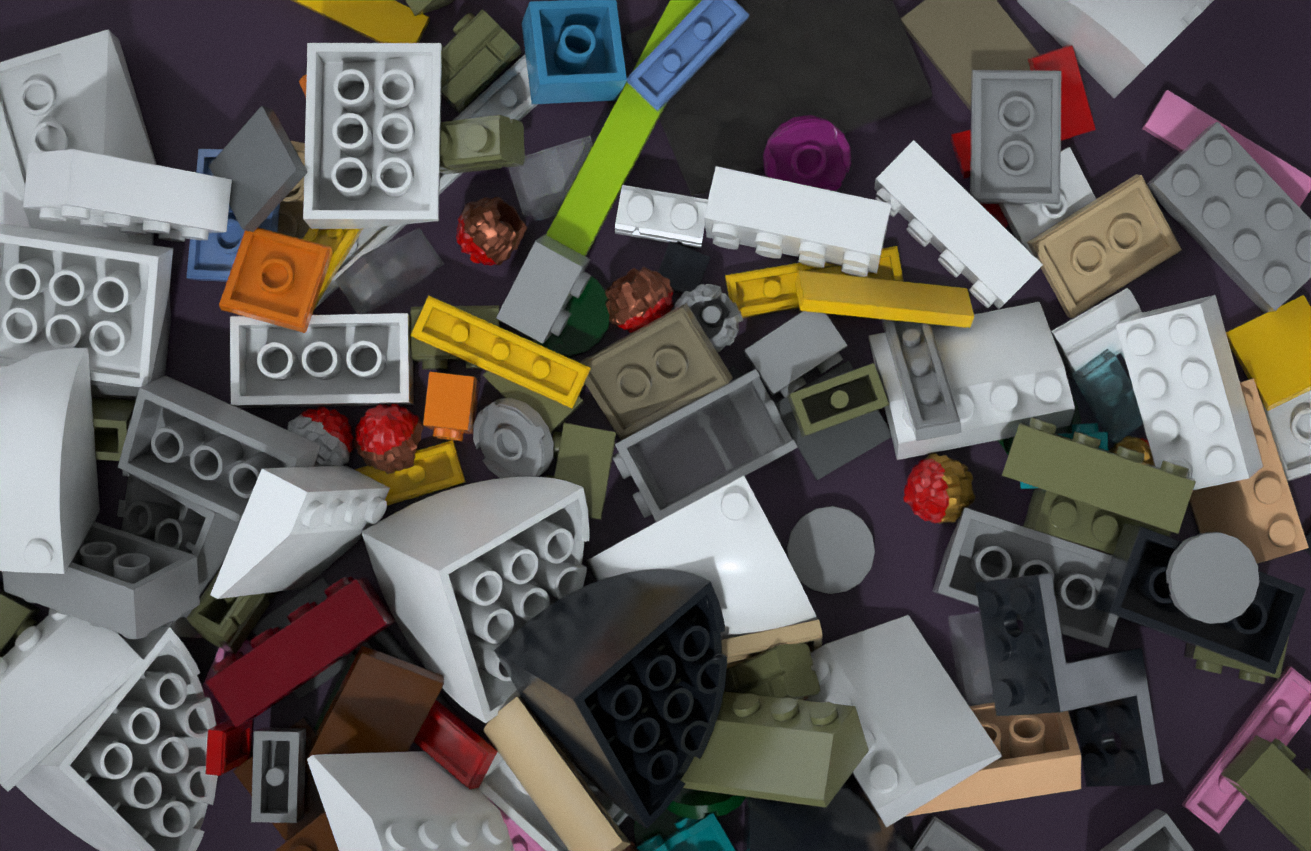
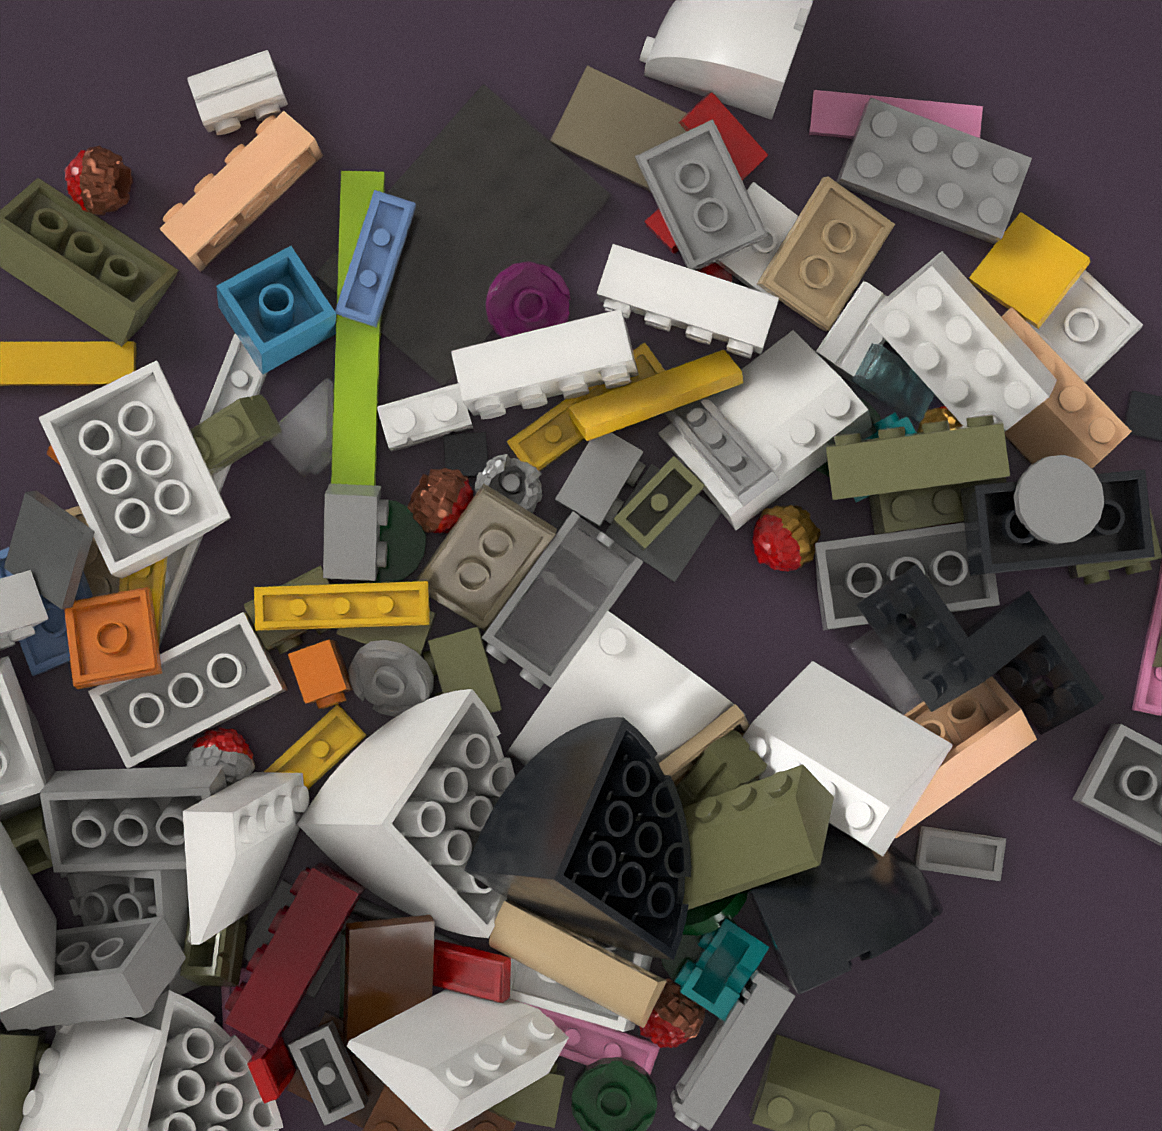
camera: 25 degrees left, 0 degrees up
clear slope [335,228,444,314] -> none
red piece [353,403,424,474] -> none
olive brick [441,9,521,114] -> none
copper piece [456,197,527,266] -> none
light grey tile [787,506,875,594] -> none

